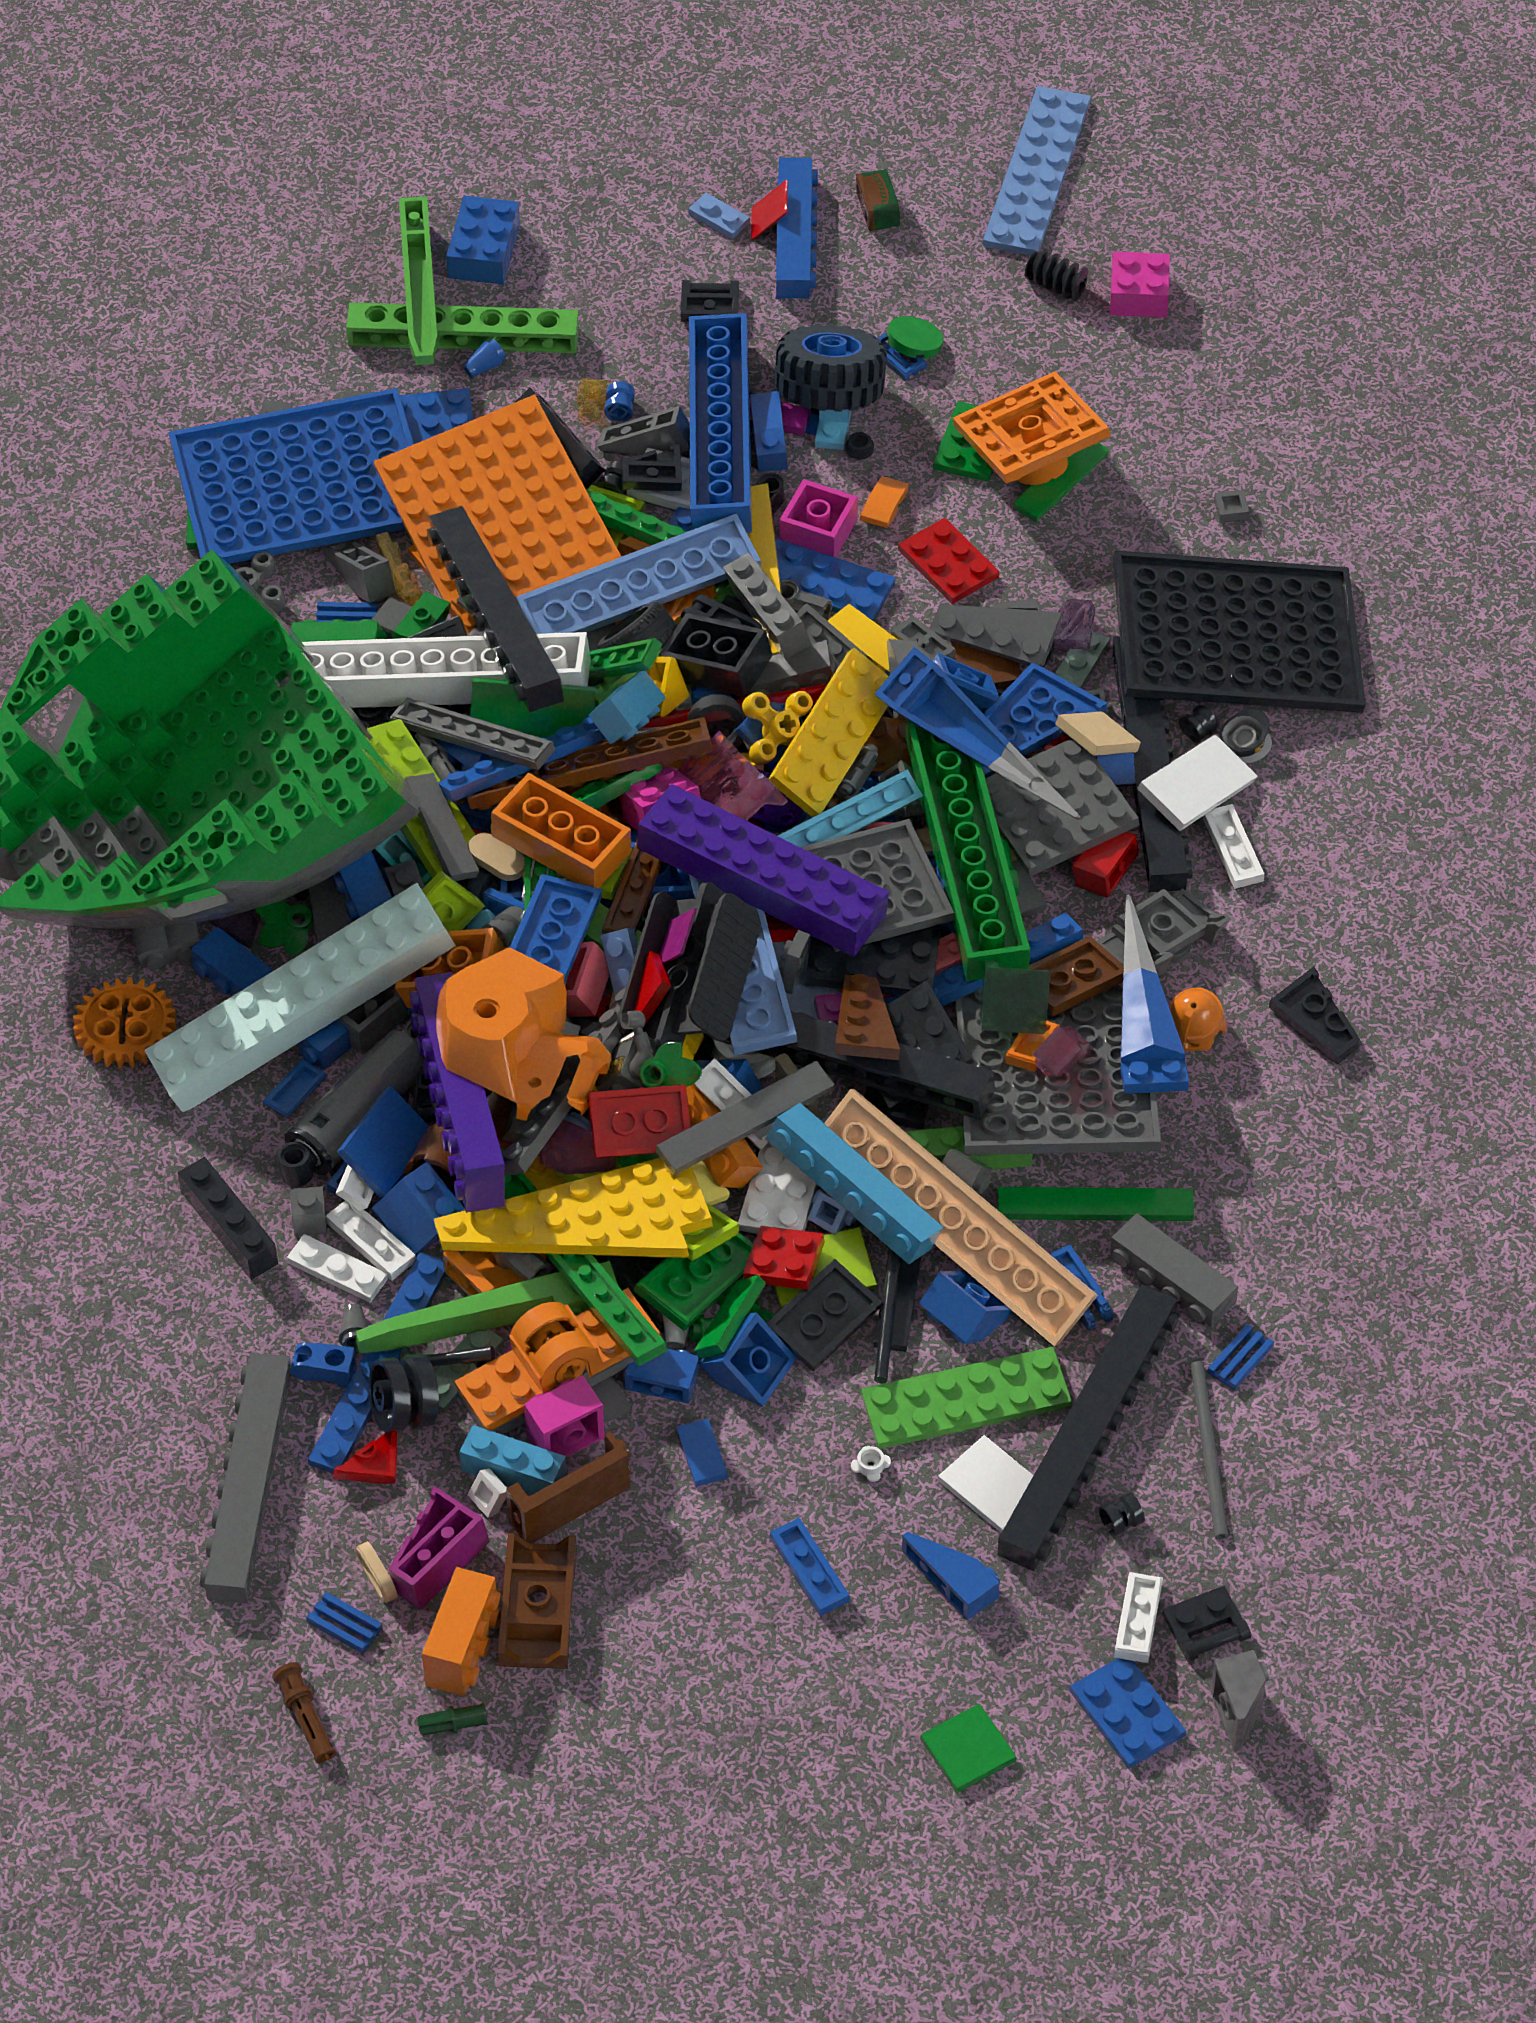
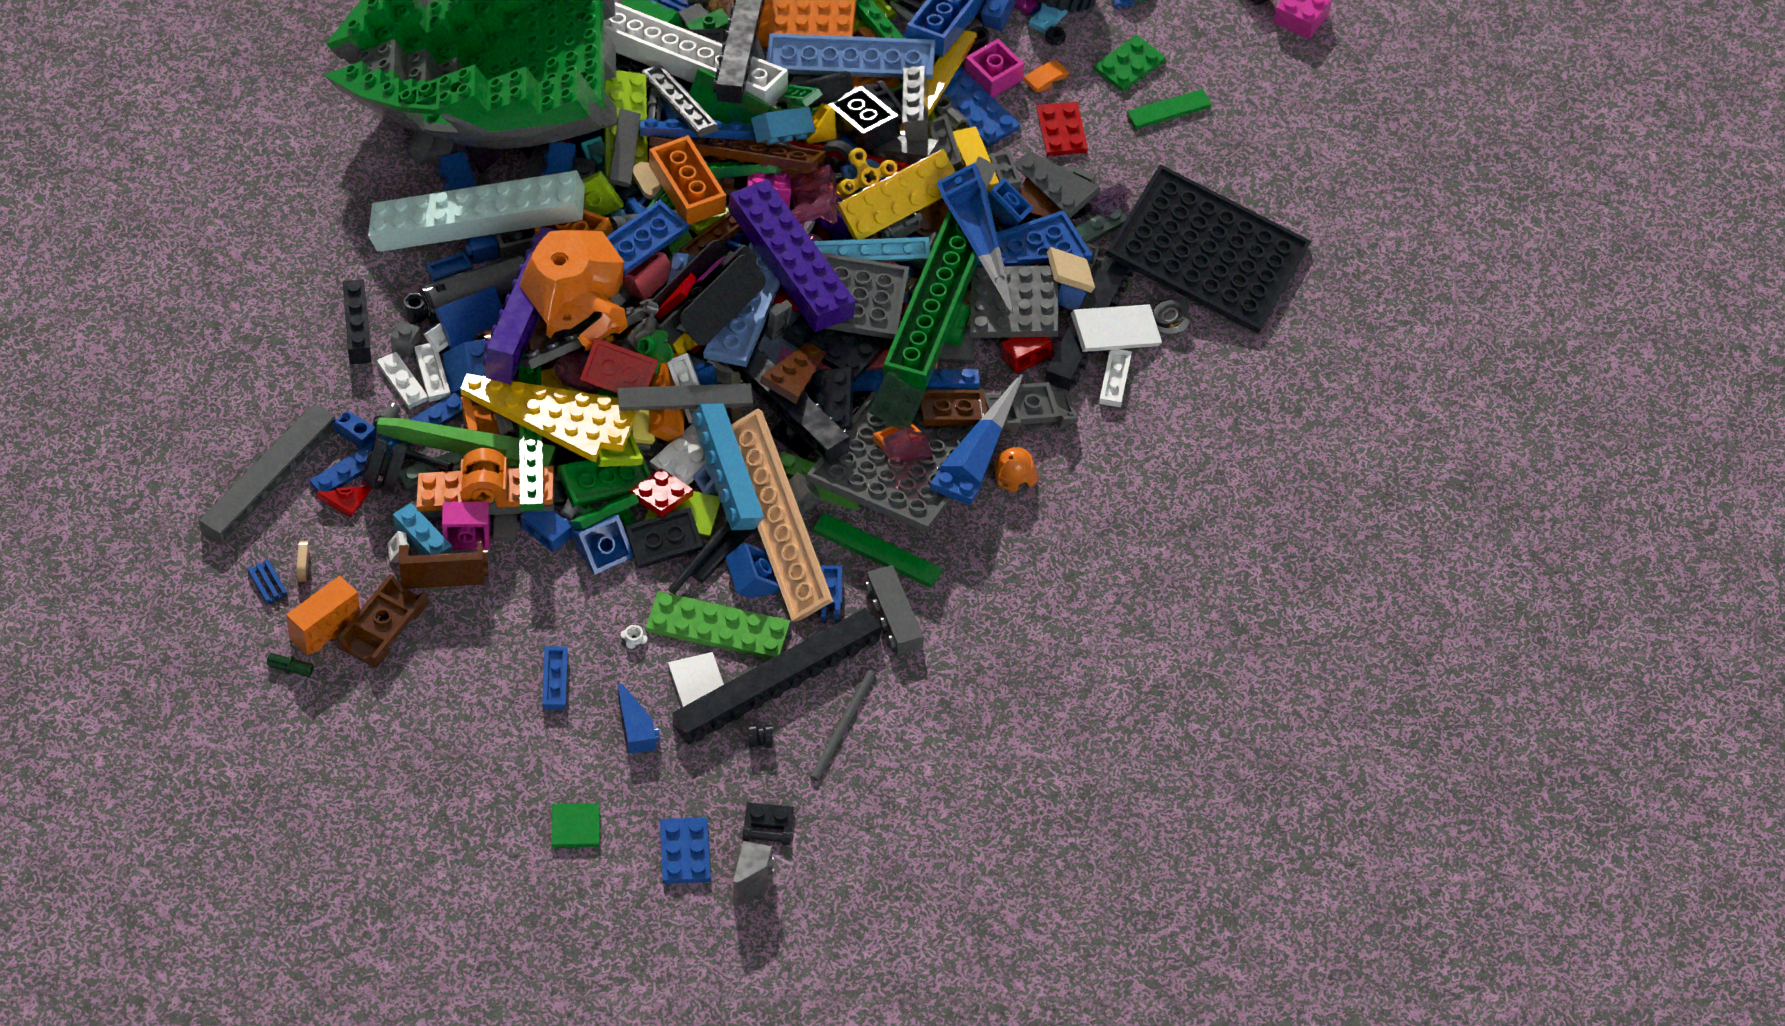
camera: 25 degrees right, 0 degrees up
orange gear [73,977,177,1069] -> none
green plate [256,901,314,956] -> none
reddish brown pin [272,1662,336,1763] -> none
magenta wedge [388,1486,490,1610] -> none
blue tile [676,1418,728,1487] -> none
orange piece [952,371,1111,485] -> none
white tile [1114,1572,1163,1663] -> none
black wheel [1179,705,1217,743] -> none
blue tile [1207,1324,1274,1390] -> none
dark grey plate [1214,490,1249,523] -> none
black wing [1269,966,1360,1064] -> none

